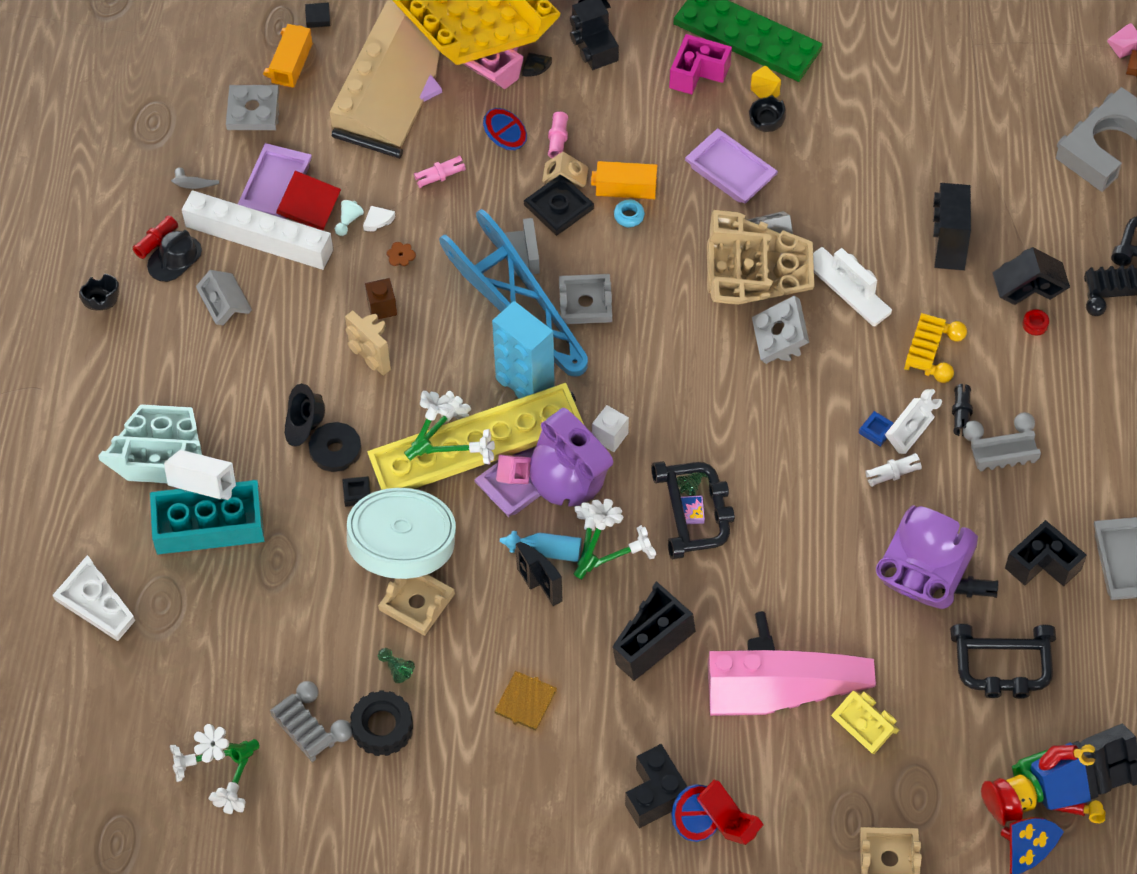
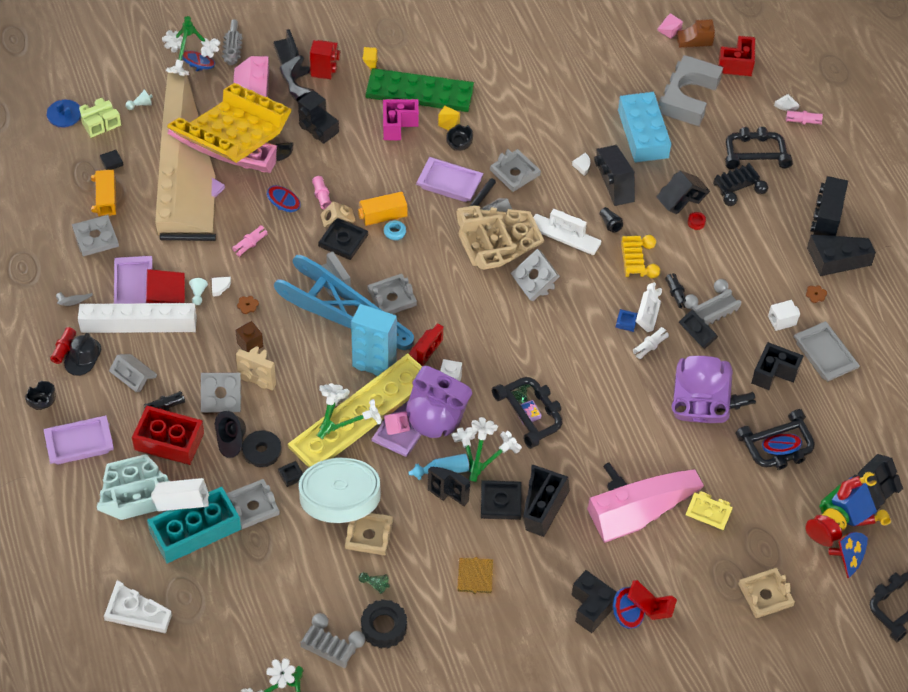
camera: 25 degrees left, 5 degrees down
none -> lavender piece [43,416,114,464]
none -> red brick [132,405,204,465]
none -> black pin [144,391,185,411]
none -> light grey piece [201,373,242,412]
none -> light grey piece [226,479,280,529]
none -> red bracket [409,323,444,366]
none -> black bar [470,178,496,206]
none -> black tile [481,480,521,520]
none -> light grey piece [490,149,541,192]
none -> white tile [572,153,590,176]
none -> black cone [599,207,623,233]
none -> medium azure brick [618,92,671,163]
none -> black plate [679,309,718,349]
none -> piece [762,433,802,455]
none -> white brick [768,300,800,331]

